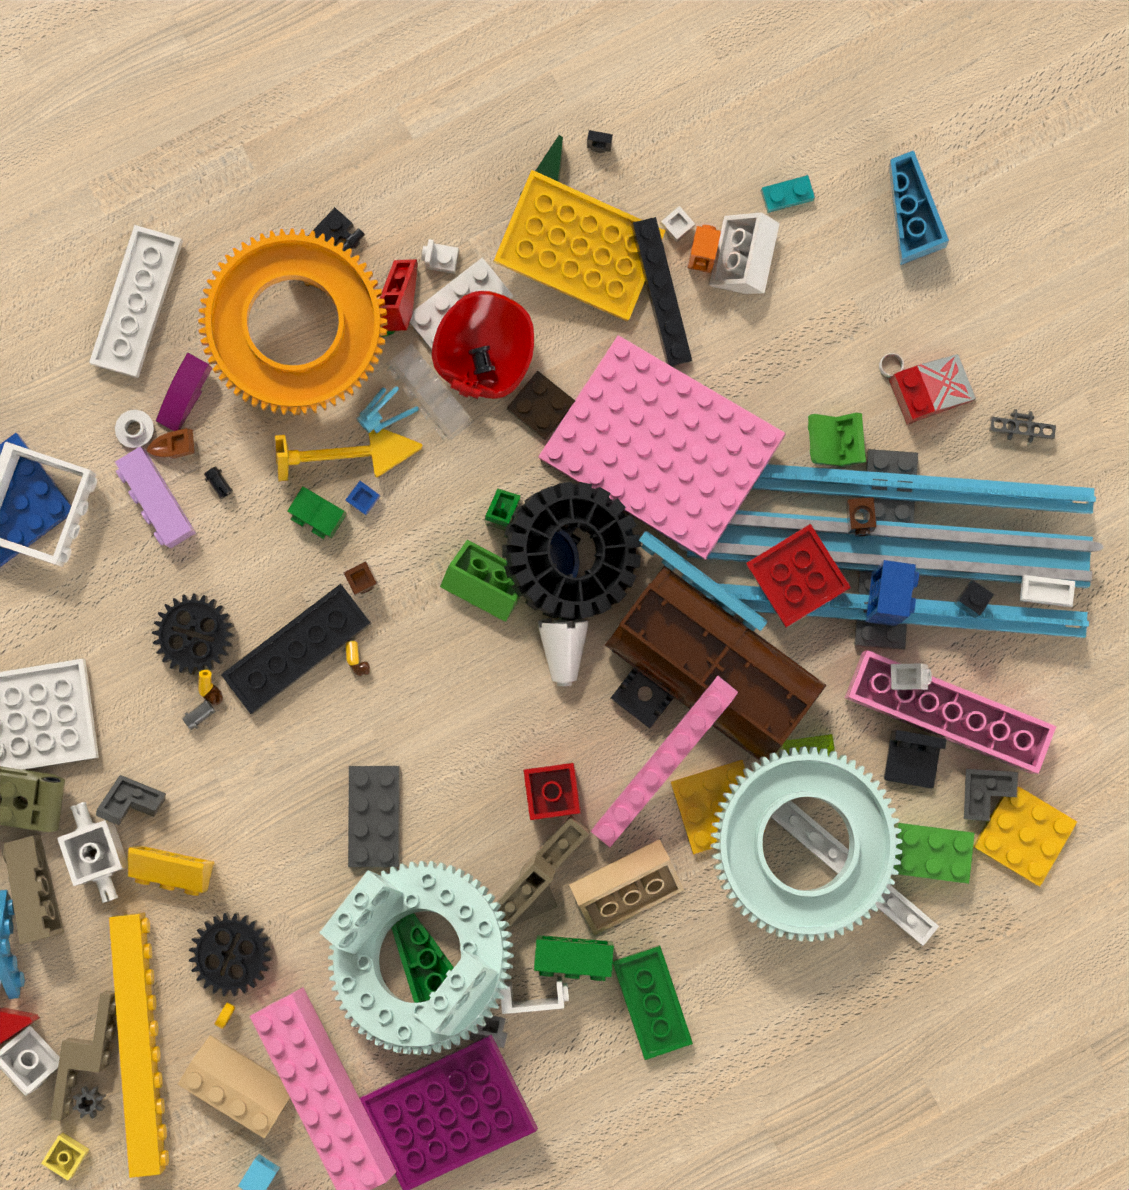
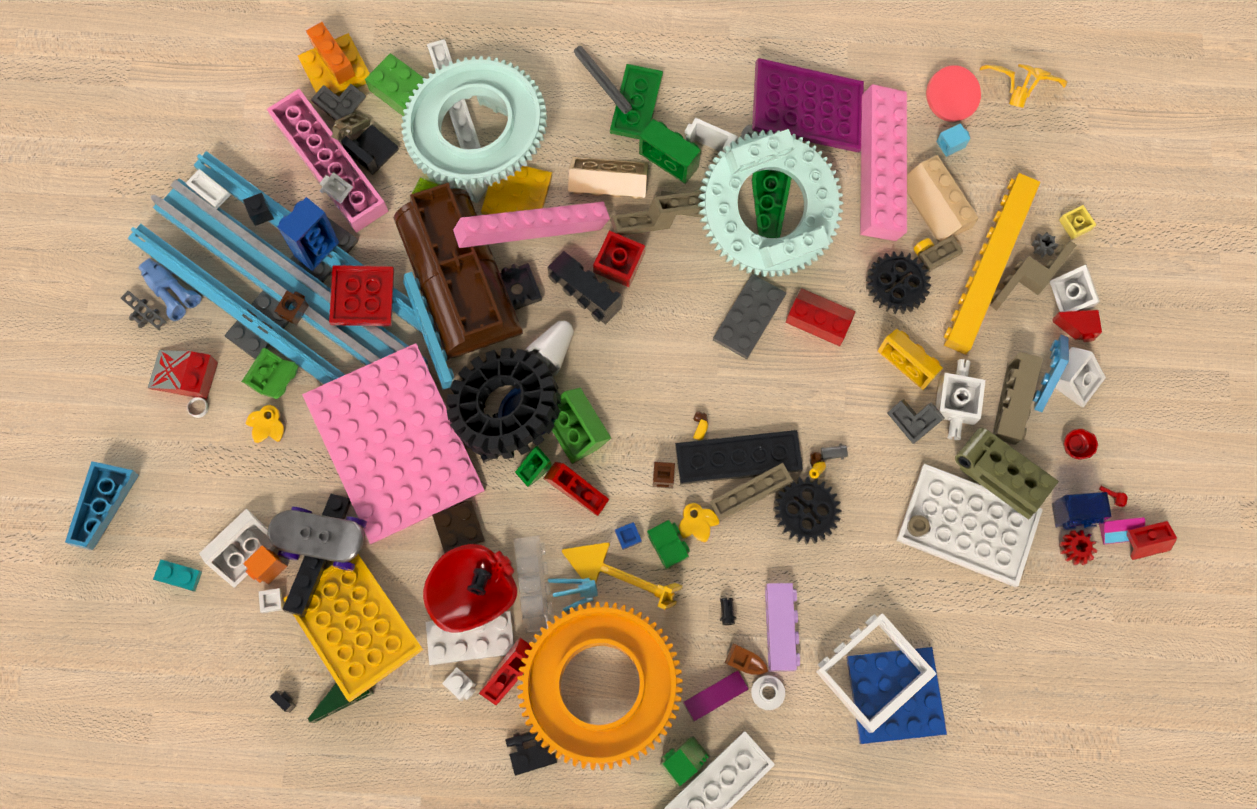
camera: 150 degrees left, 10 degrees down
none -> medium blue piece [138,258,201,321]
none -> yellow plate [245,405,284,443]
none -> flat silver piece [268,506,367,571]
none -> orange brick [306,22,356,85]
none -> dark tan hinge [331,112,371,140]
none -> red slope [543,462,610,516]
none -> black wedge [547,251,622,325]
none -> dark grey axle [574,46,632,114]
none -> green wedge [660,736,710,786]
none -> yellow plate [679,503,719,542]
none -> dark tan plate [710,463,793,521]
none -> red slope [785,288,856,346]
none -> dark tan tile [907,515,930,537]
none -> dark tan plate [918,236,963,272]

